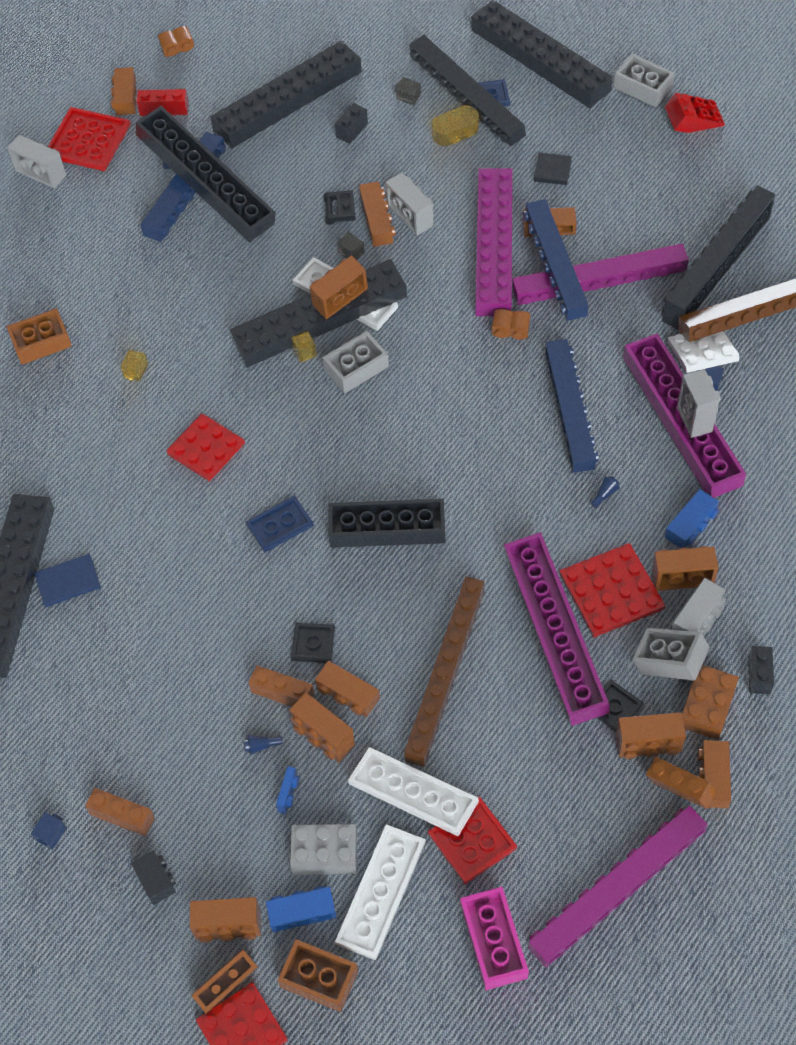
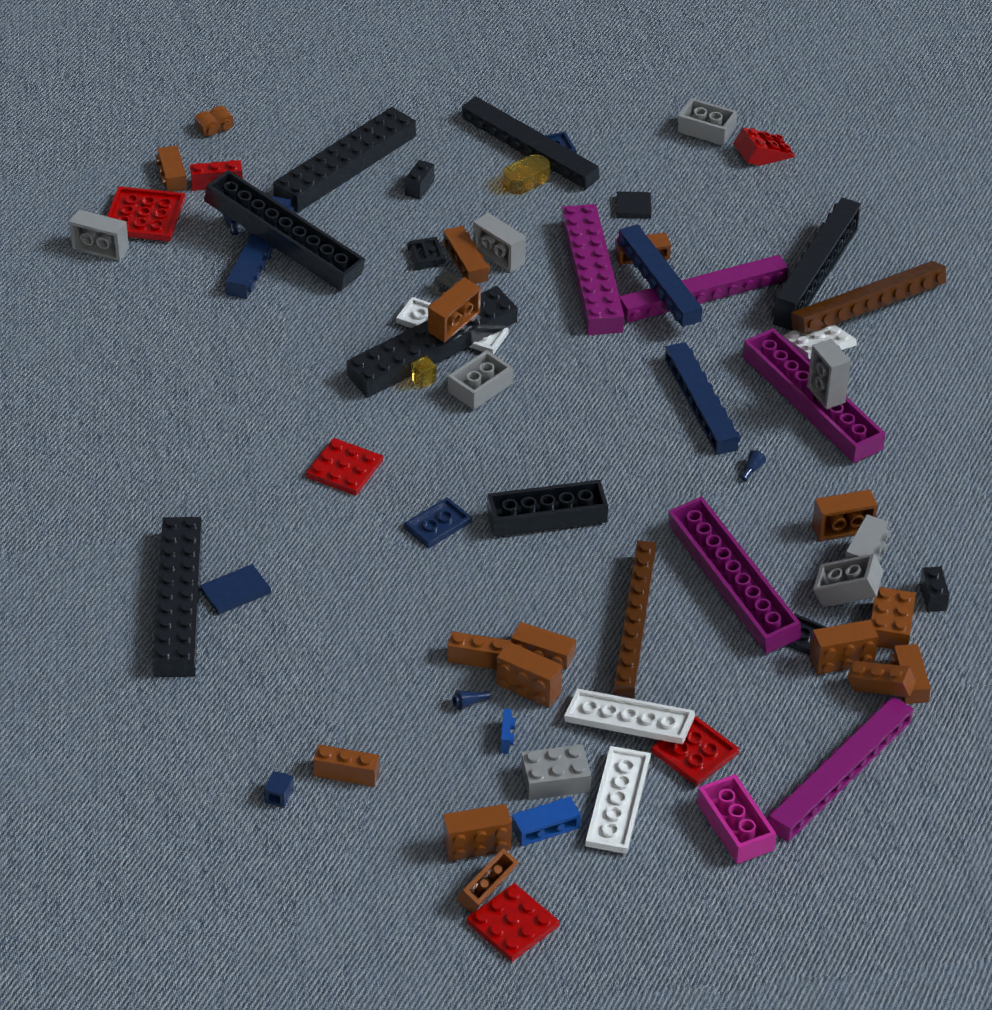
camera: 15 degrees left, 15 degrees down
dark orange brick [6,308,72,365] -> none
clear yellow brick [120,350,149,381] -> none
black brick [131,850,176,905] -> none
dark orange brick [277,939,359,1012] -> none
black tile [291,622,335,663] -> none
clear smoke brick [395,77,421,106] -> none
black brick [471,0,613,108] -> none
dark orange brick [492,309,531,340] -> none
red plate [559,543,666,638] -> none
blue brick [665,489,719,548] -> none

